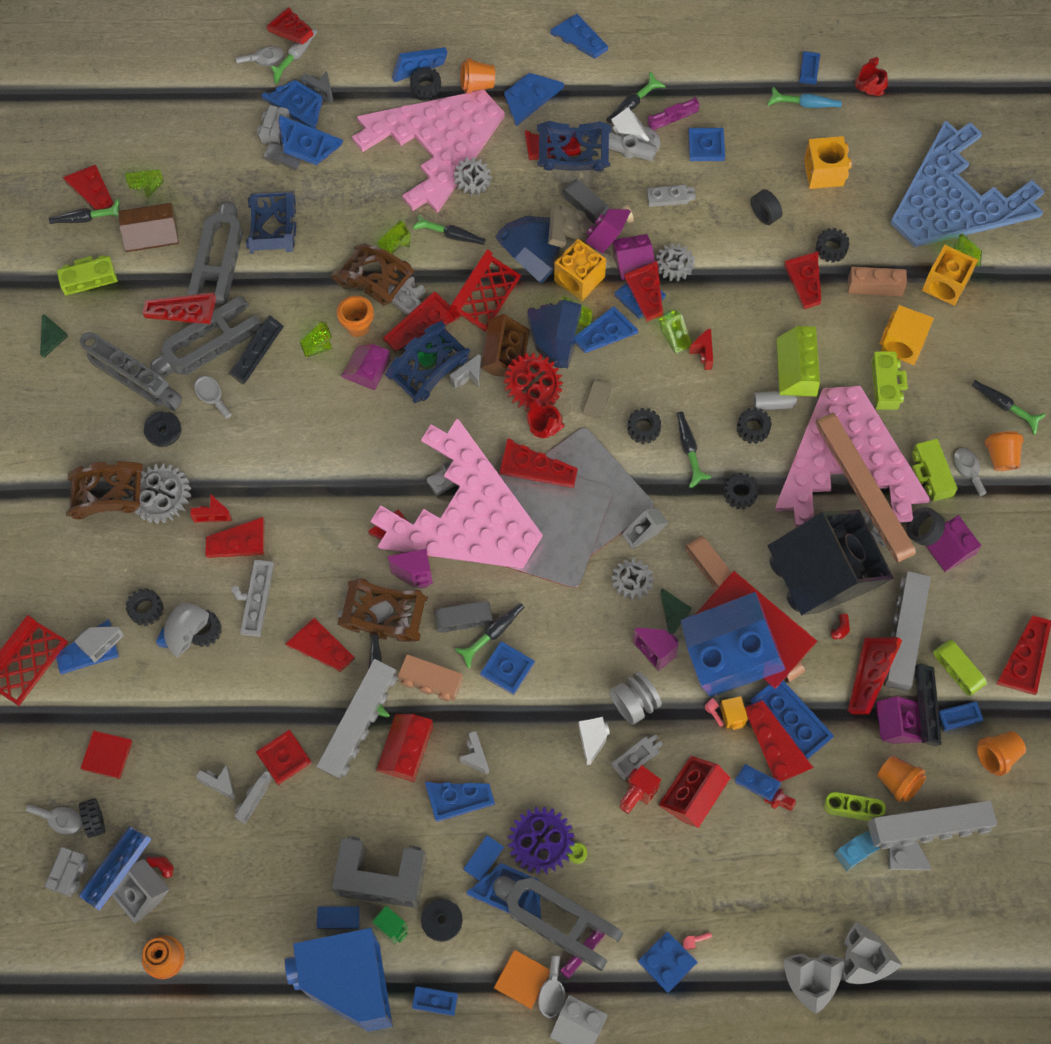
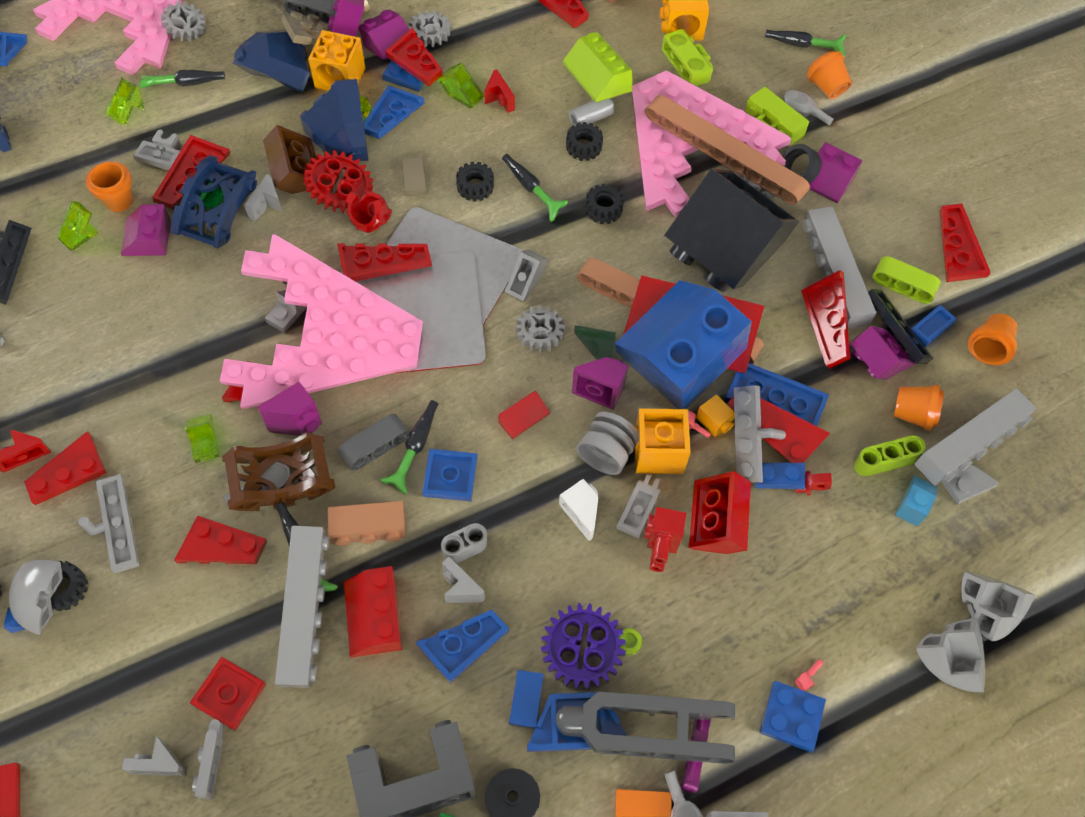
camera: 30 degrees left, 5 degrees down
reddish brown fence [330,243,415,306] -> none
red fence [448,249,521,332] -> none
red arm [831,614,850,640] -> none
none -> clear neon green slope [184,414,220,463]
none -> light grey beam [441,523,487,563]
none -> red slope [498,391,550,439]
none -> light orange brick [635,408,690,474]
none -> light grey plate [734,385,786,483]

